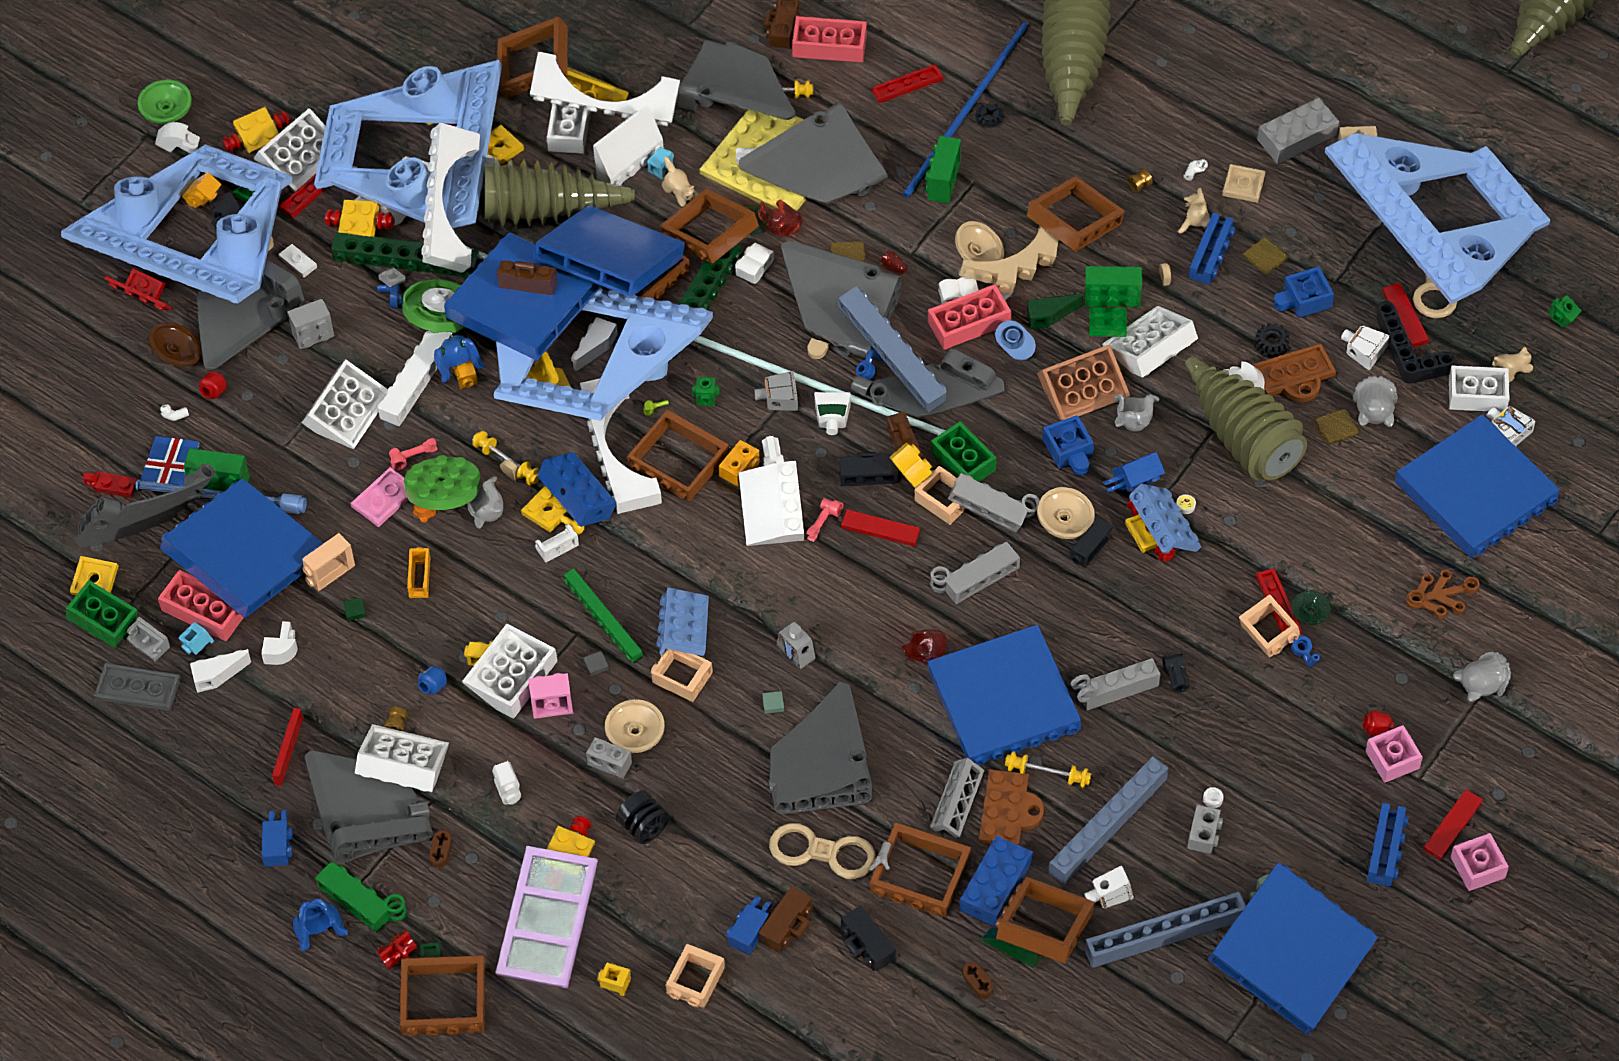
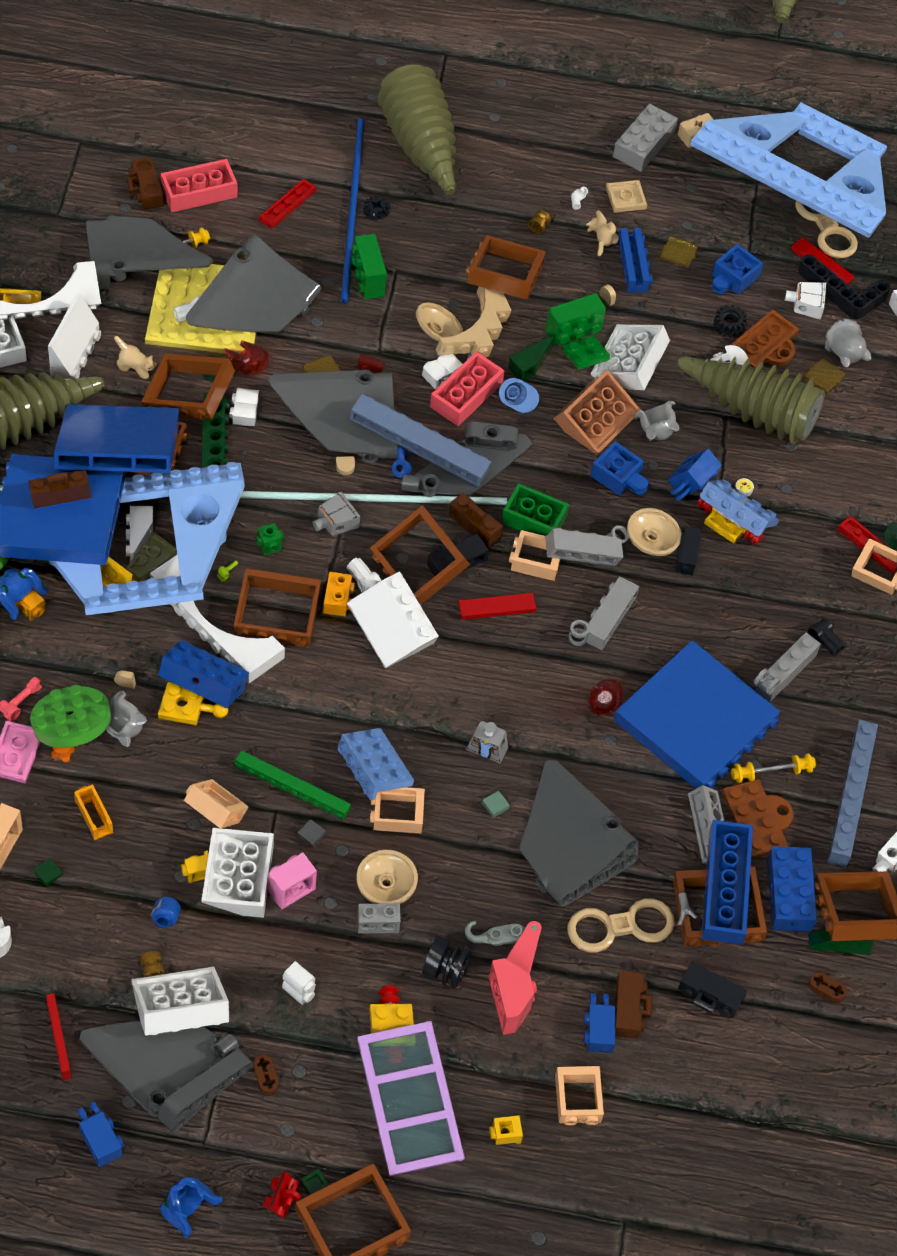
camera: 35 degrees left, 0 degrees up
green hinge [315,861,407,933] -> none
yellow axle [473,431,540,485] -> none
white hinge [535,524,579,563] -> none
medium azure brick [647,147,674,180] -> none
coral brick [806,498,843,541] -> none
white torso [815,392,851,435] -> none
yellow brick [889,443,932,488] -> none
none -> olive wing [126,532,177,582]
none -> light nougat window [184,779,248,829]
none -> dark orange window [370,505,470,605]
none -> coral slope [465,921,541,1035]
none -> blue brick [701,820,753,945]

